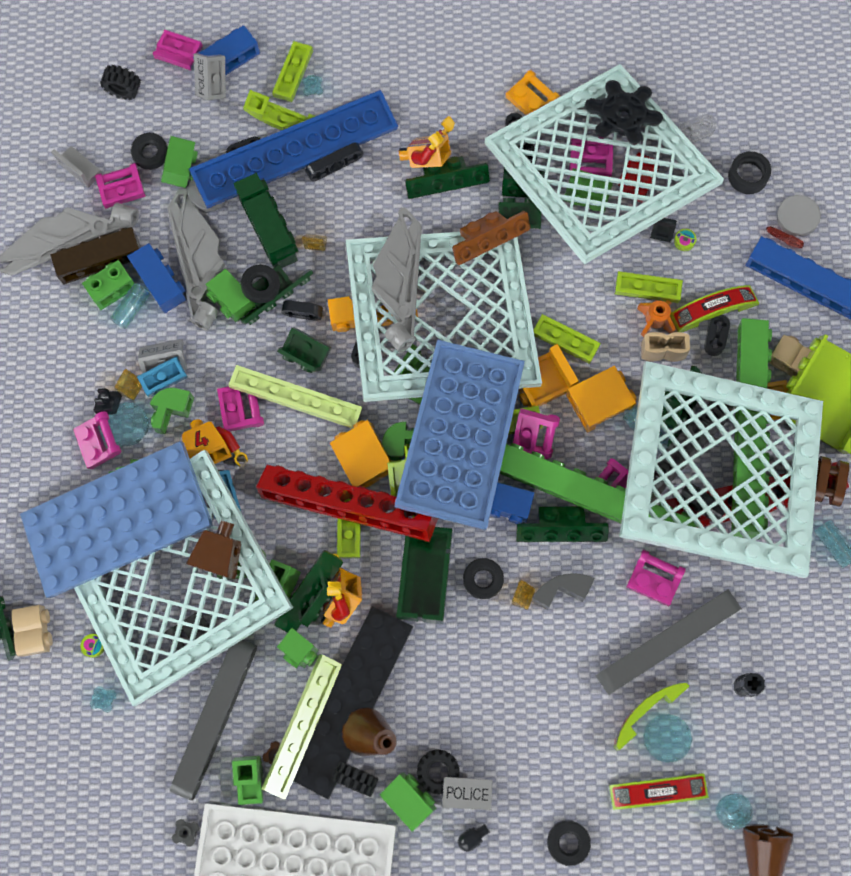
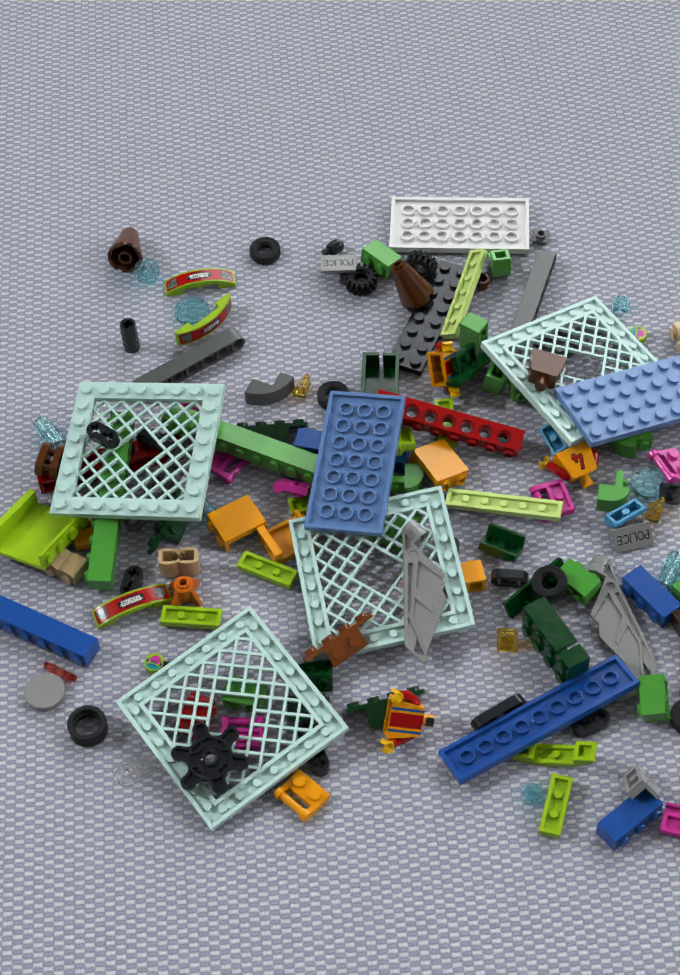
camera: 175 degrees right, 20 degrees down
none -> black beam [86,421,120,449]

